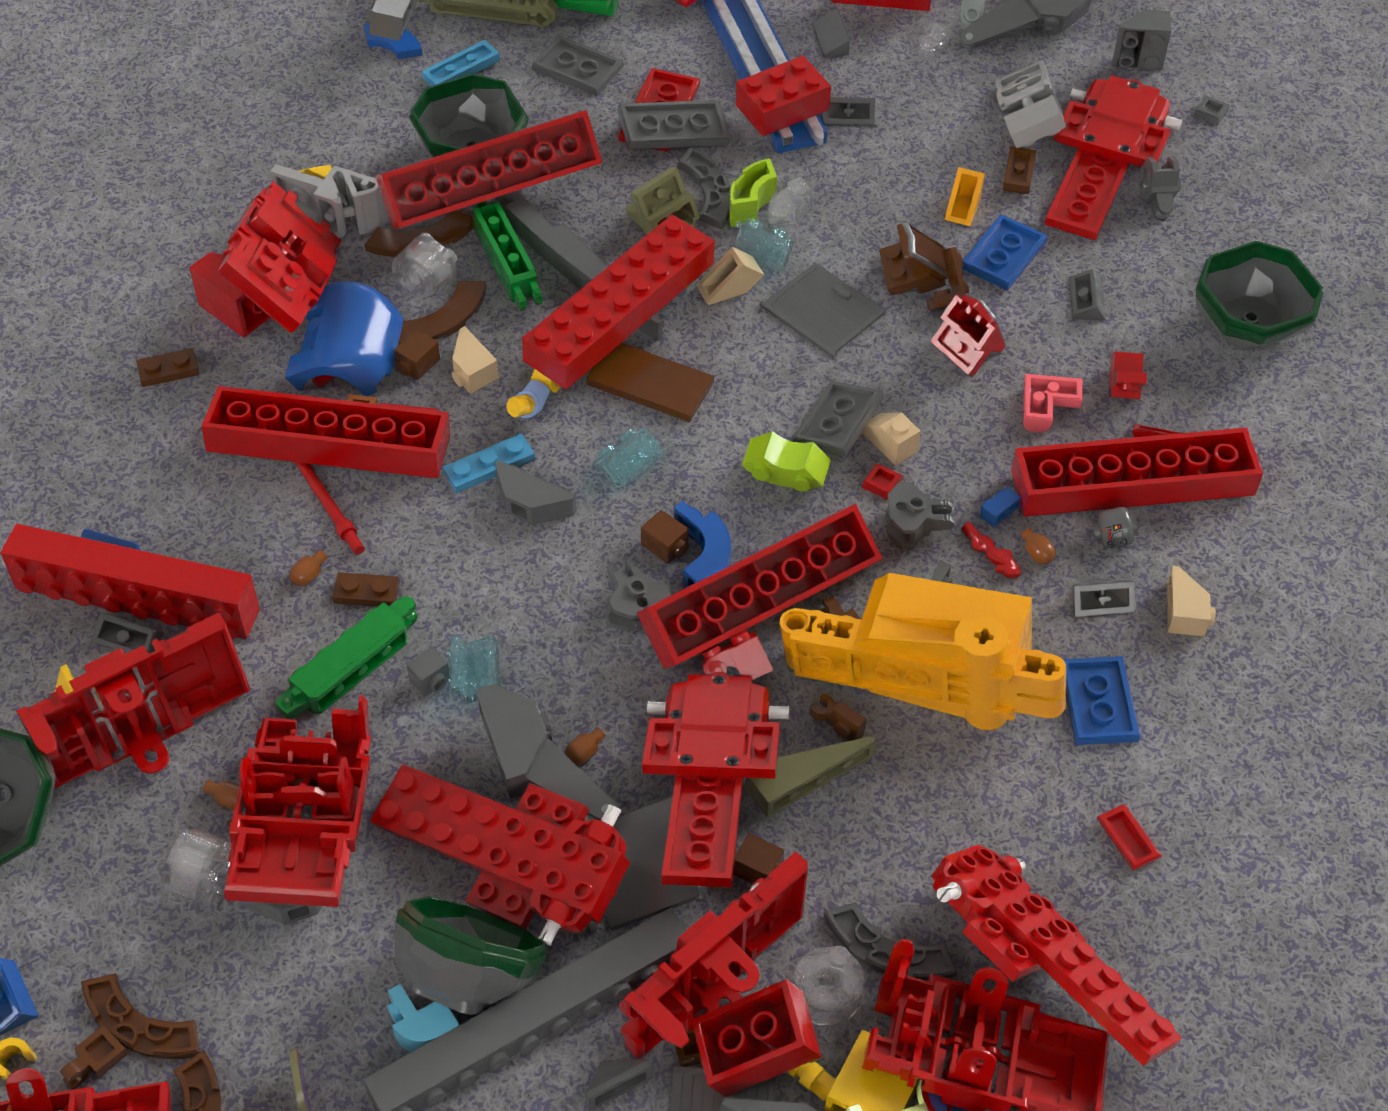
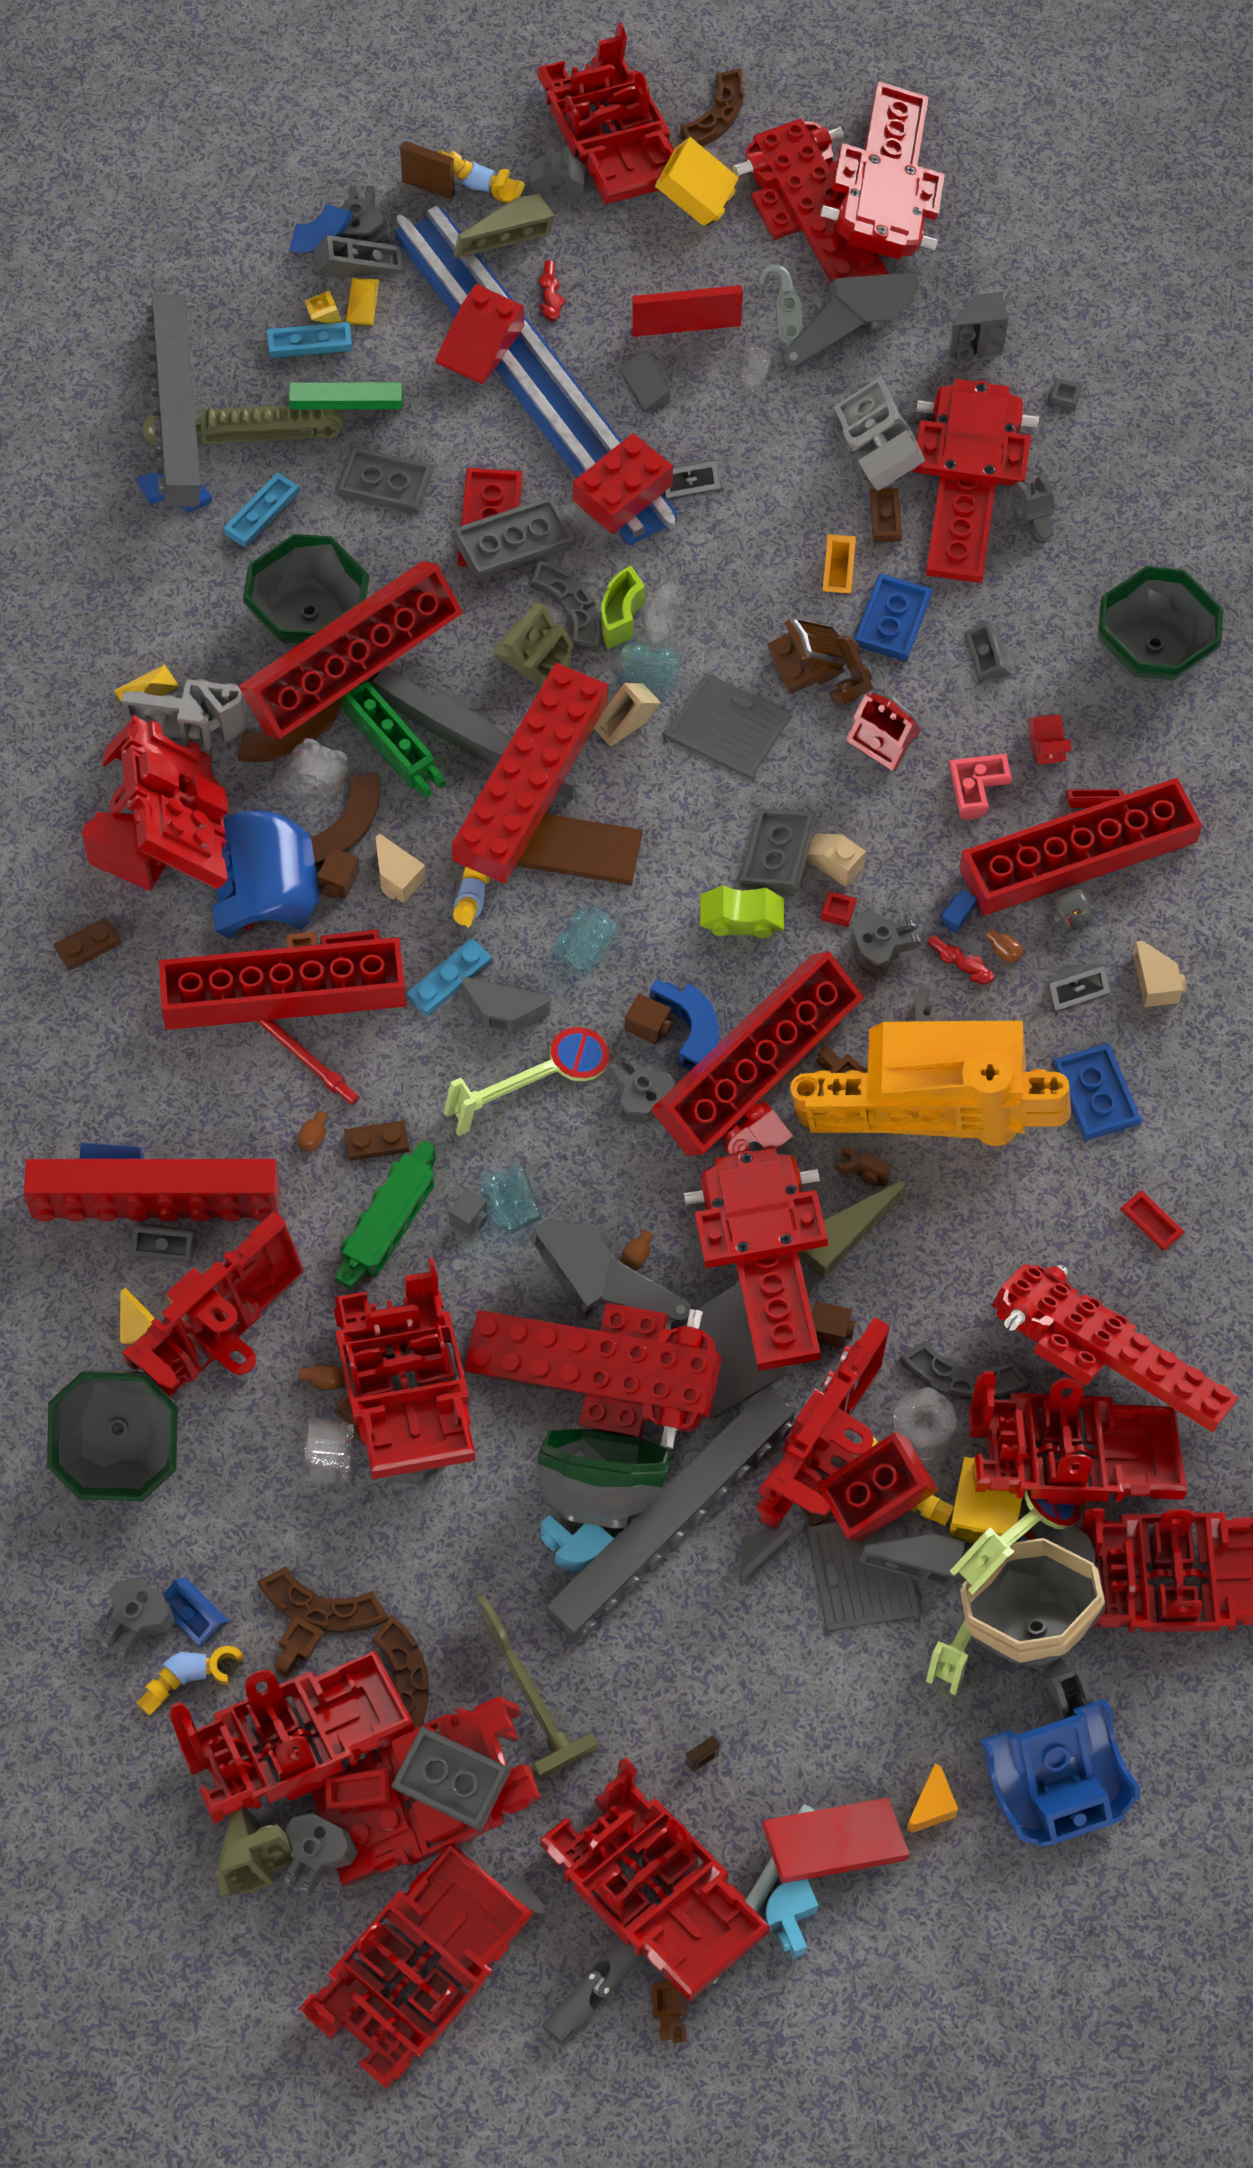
camera: 15 degrees left, 10 degrees up
none -> piece [444,1027,610,1136]

